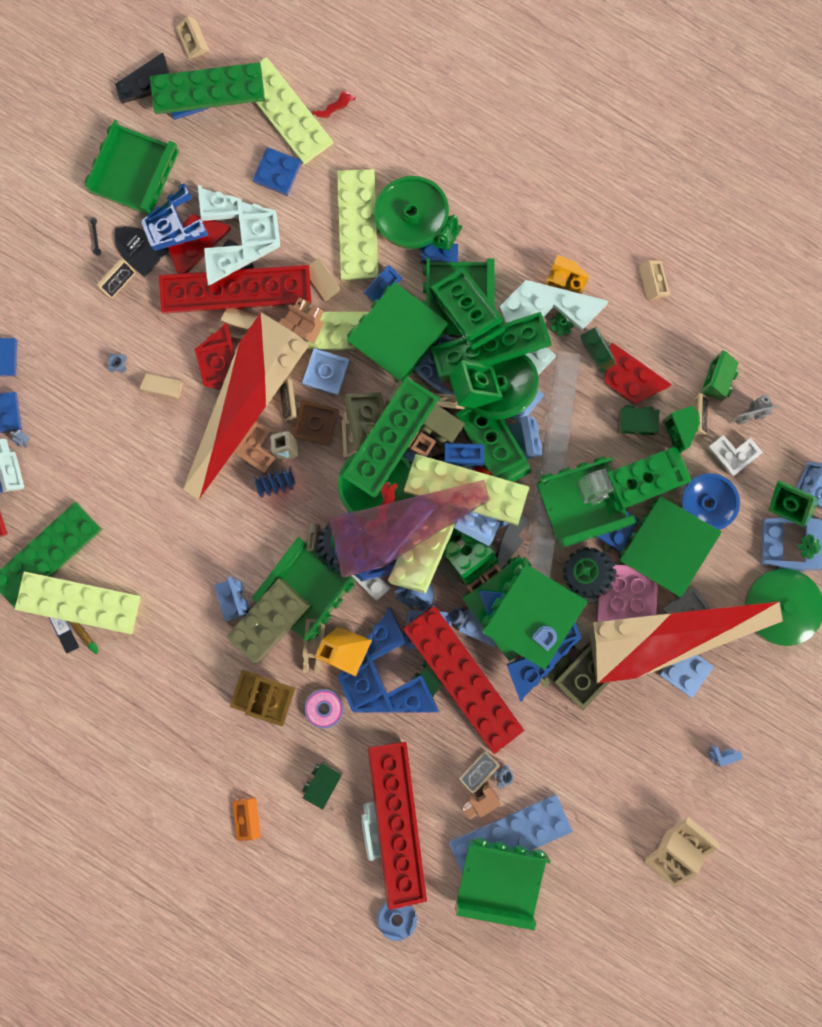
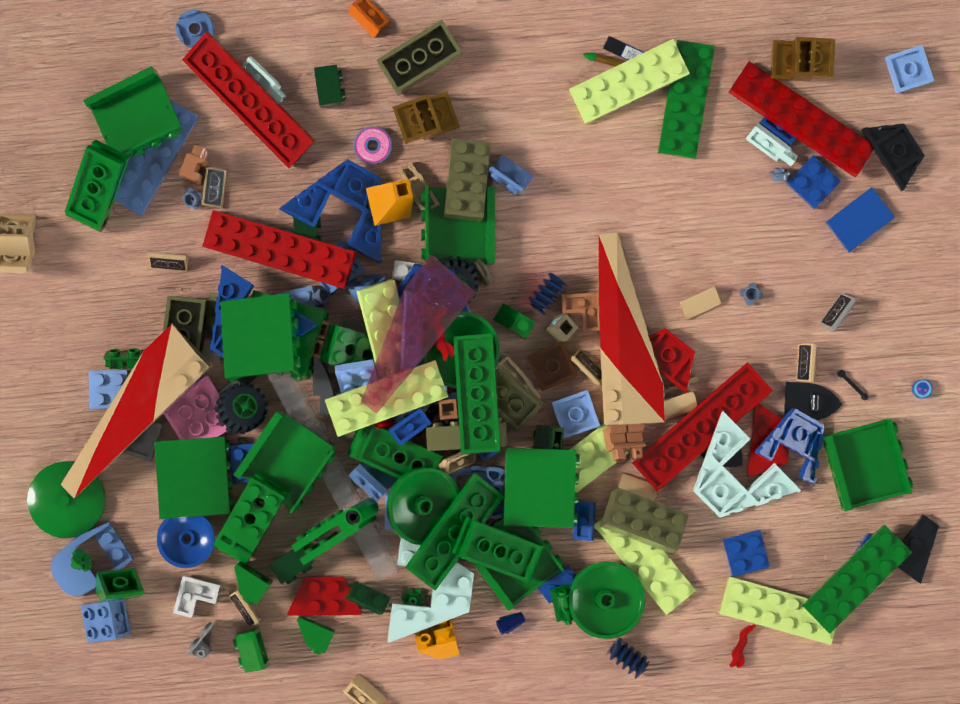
camera: 145 degrees right, 5 degrees up
tan slope [175,16,209,59] -> none
green slope [449,360,503,408] -> none
medium blue tile [532,626,557,651] -> none
clear brick [577,469,614,505] -> none
medium blue bracket [709,745,743,767] -> none
none -> green hinge [65,139,130,232]
none -> green hinge [103,348,144,369]
none -> slope [148,252,189,271]
none -> green hinge [291,498,379,565]
none -> green slope [297,616,335,655]
none -> olive brick [377,20,462,96]
none -> green slope [493,304,536,340]
none -> clear blue cone [496,612,526,635]
none -> dark green brick [533,425,565,450]
none -> olive brick [600,488,689,553]
none -> dark blue piece [607,637,650,679]
none -> slope [820,293,856,332]
none -> tile [912,379,932,399]

